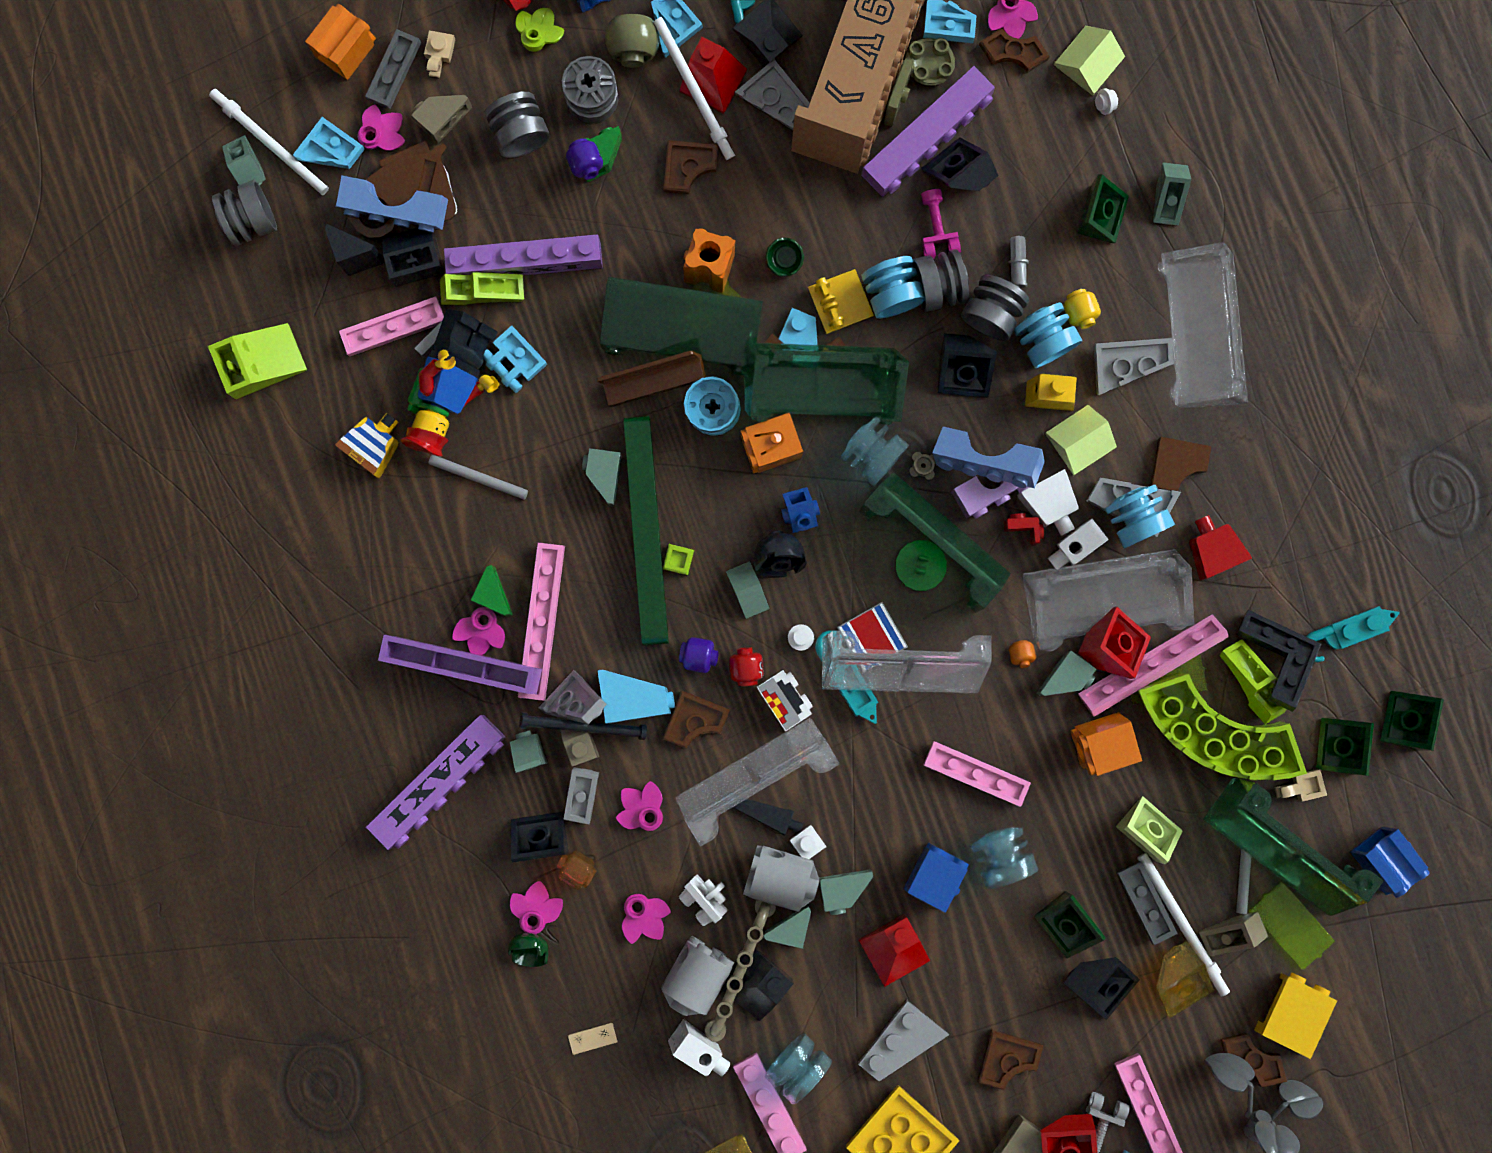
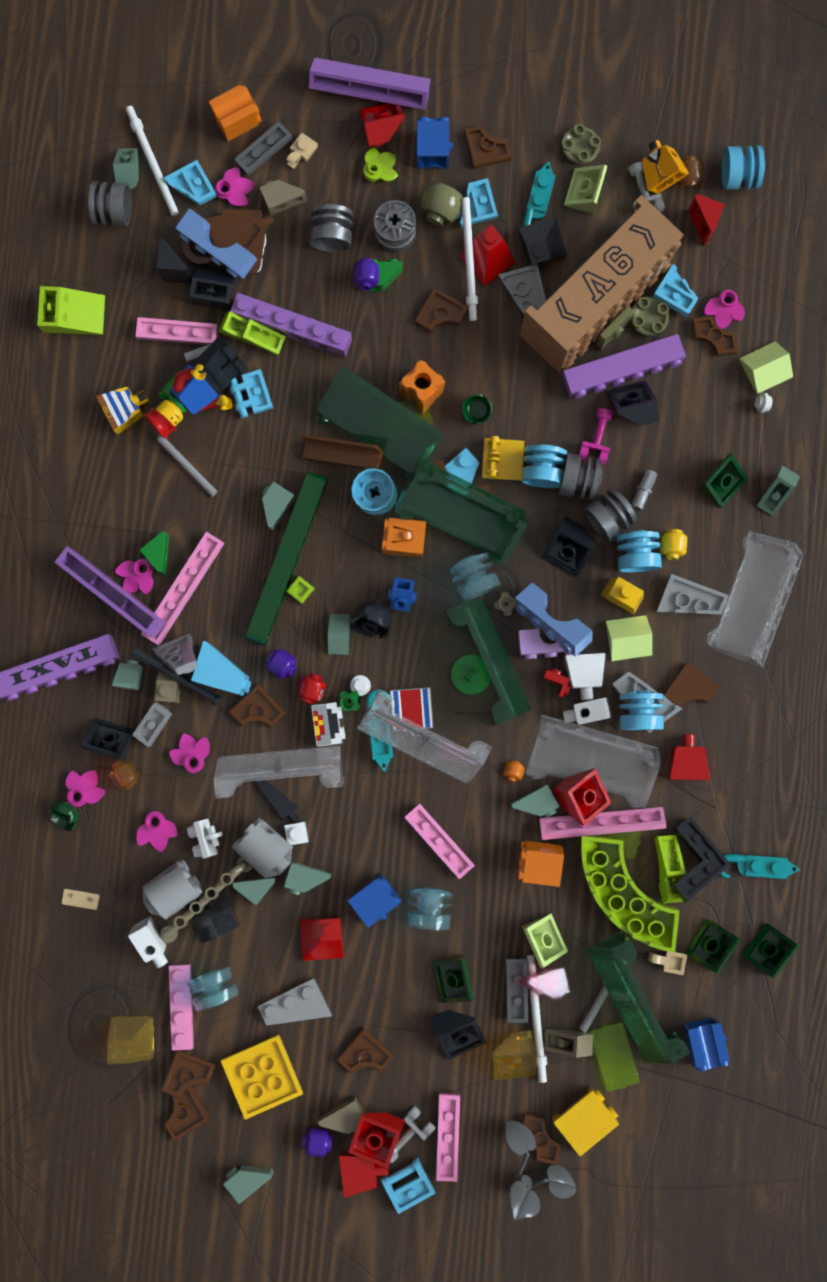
camera: 30 degrees right, 0 degrees up
none -> green plate [339,691,360,711]
none -> slope [519,967,570,1001]

